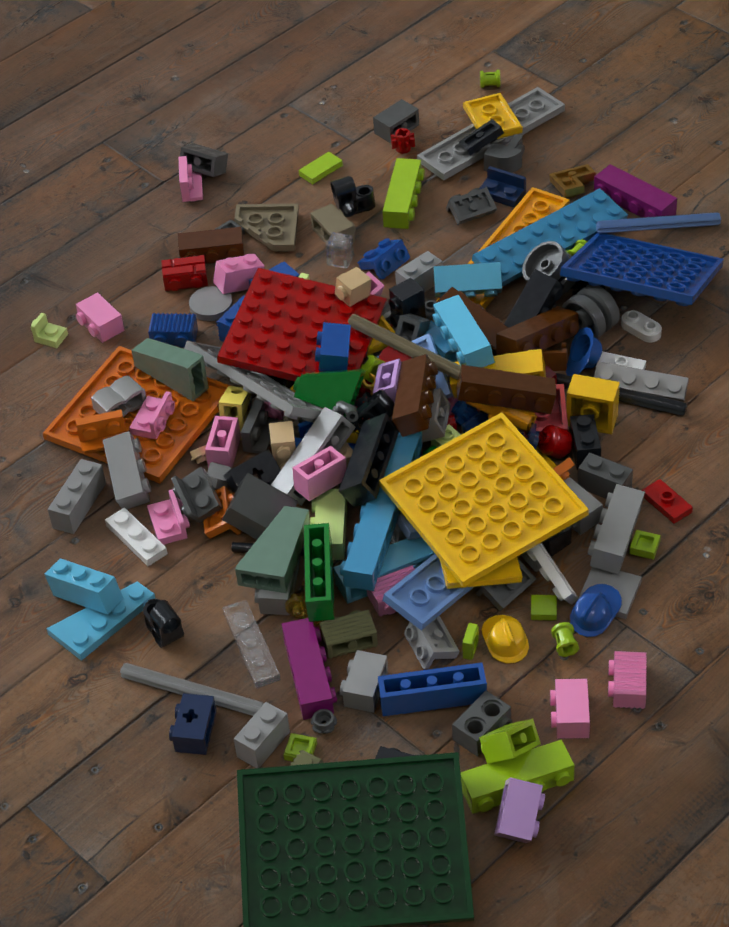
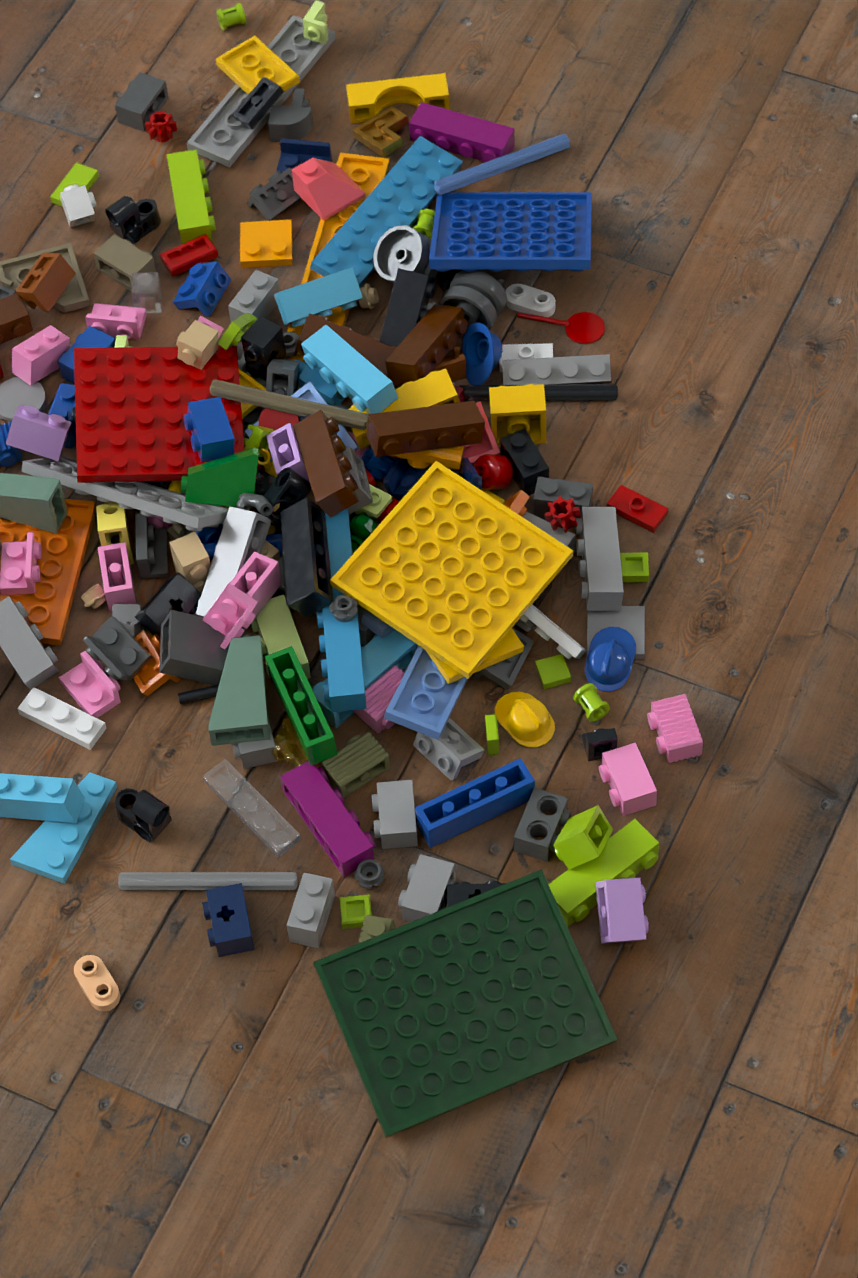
camera: 20 degrees left, 10 degrees up
none -> lavender brick [6,405,72,461]
none -> dark orange hinge [15,252,76,312]
none -> white brick [60,184,96,228]
none -> light nougat plate [74,955,120,1012]
none -> bright pink bracket [85,303,147,339]
none -> red plate [160,234,218,277]
none -> bright pink bracket [203,583,258,650]
none -> lime plate [218,312,258,350]
none -> light orange plate [240,219,293,268]
none -> coral slope [292,158,366,221]
none -> yellowish green bracket [303,0,328,44]
none -> dark grey plate [329,595,358,622]
none -> yellow arch [346,73,450,124]
none -> tan plate [359,284,379,309]
none -> light grey brick [398,854,456,922]
none -> red piece [517,312,605,344]
none -> red gear [544,496,581,533]
none -> black bracket [582,728,617,761]

